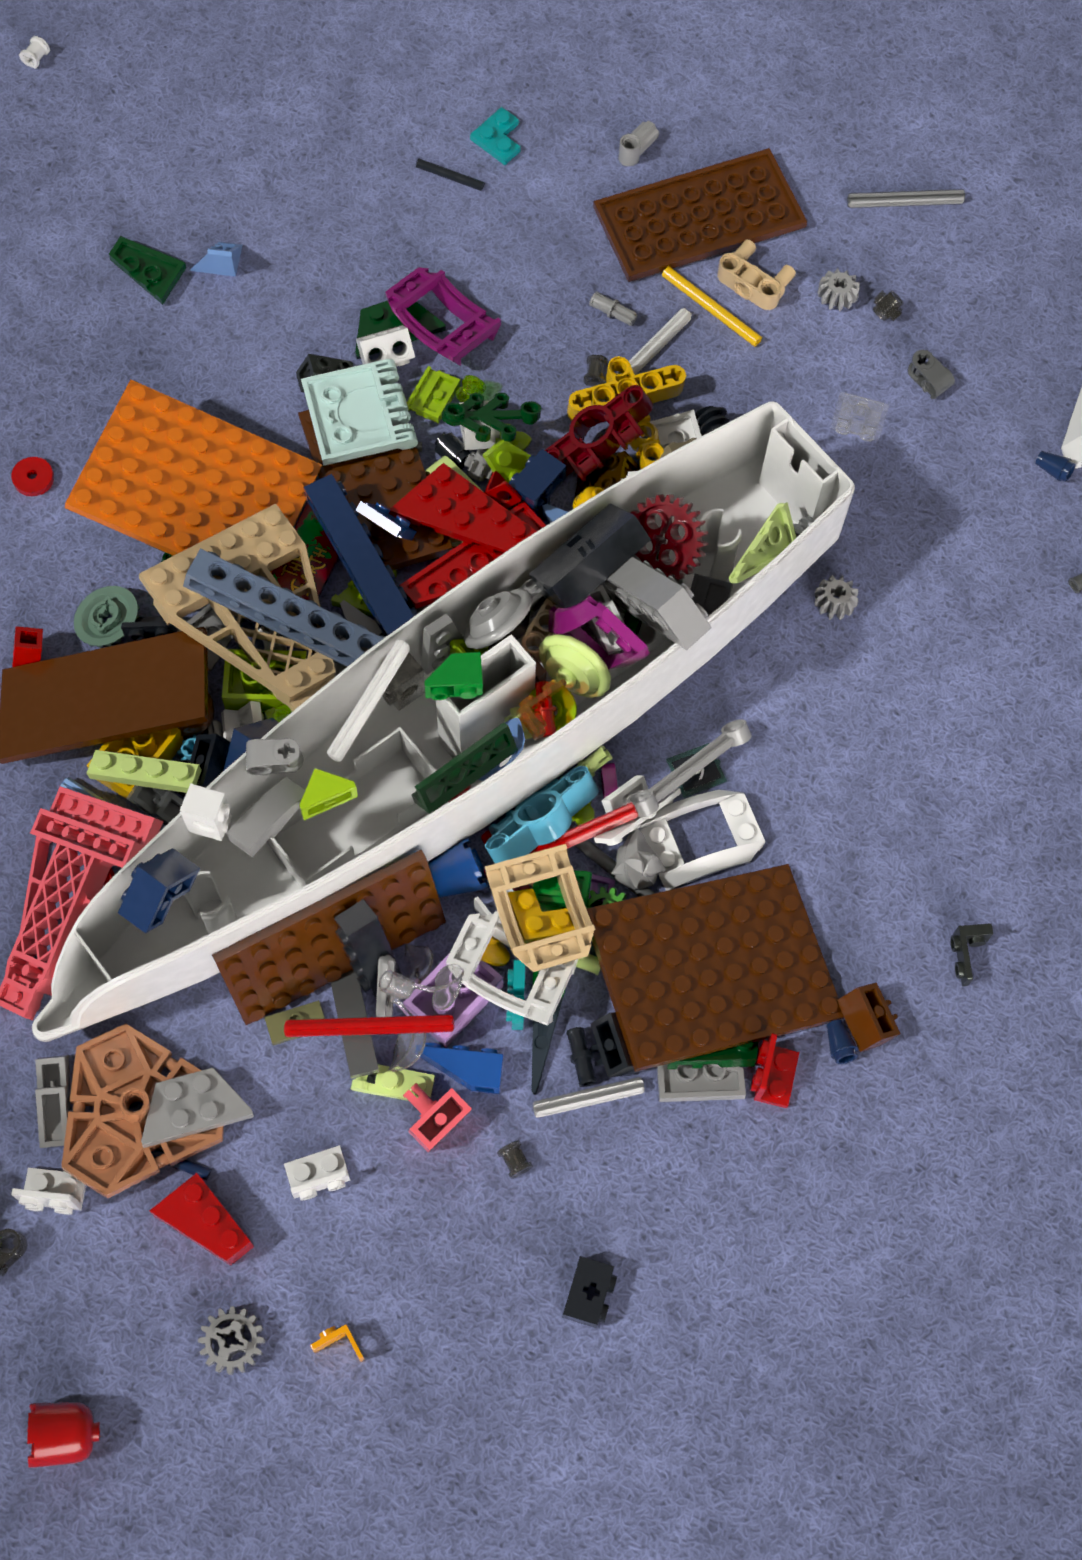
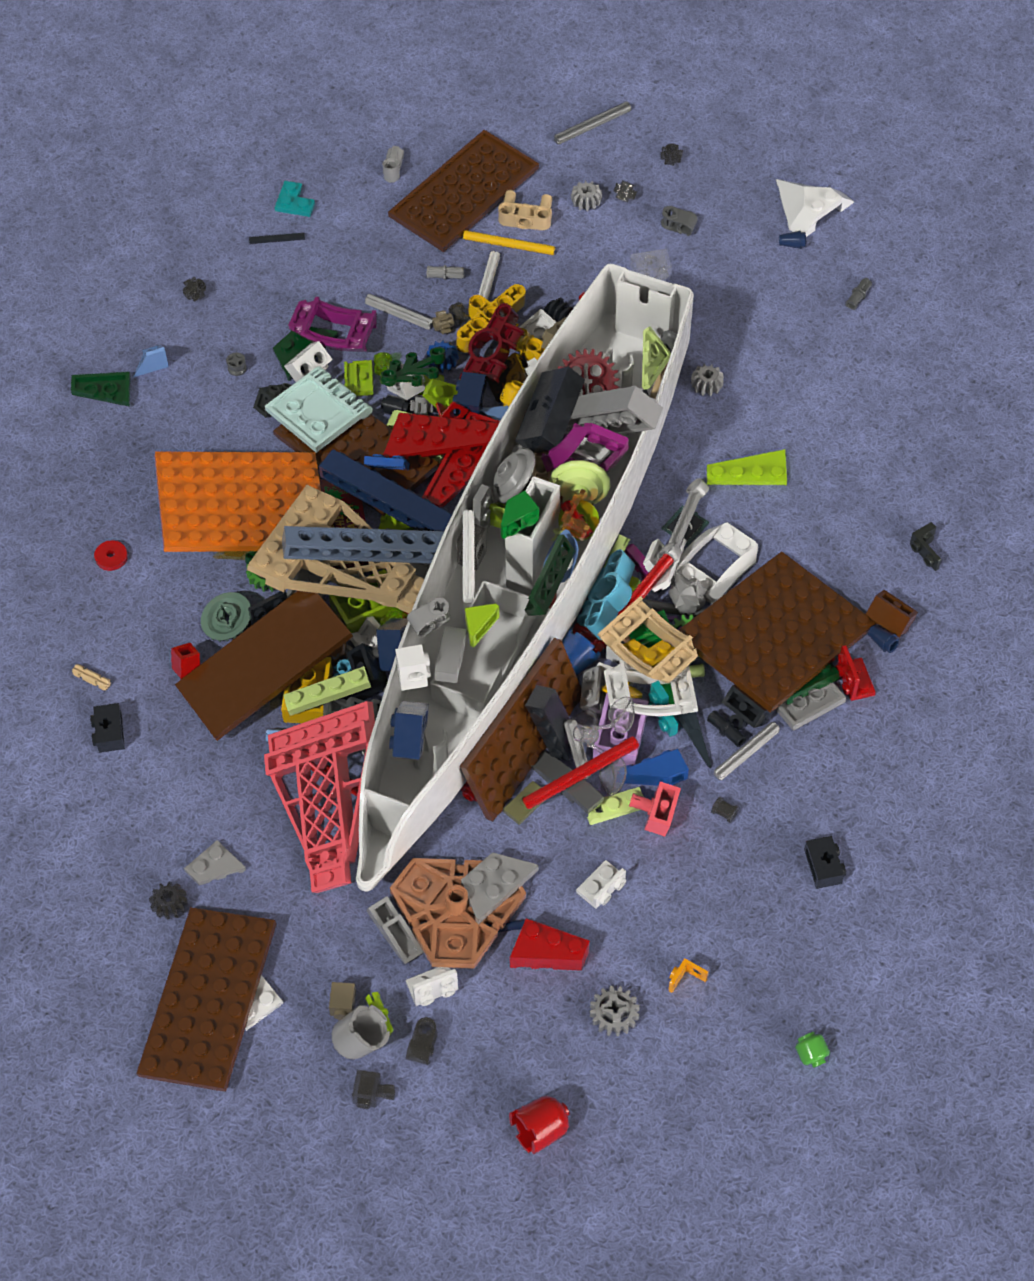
camera: 25 degrees left, 10 degrees down
none -> clear smoke gear [183,277,206,302]
none -> dark grey wheel [226,352,247,376]
none -> light grey axle [365,294,433,330]
none -> blue gear [426,340,459,373]
none -> dark tan gear [432,310,454,335]
none -> light grey bracket [580,666,606,718]
none -> clear smoke gear [660,143,683,166]
none -> lime wing [706,449,787,485]
none -> bright green head [795,1031,830,1068]

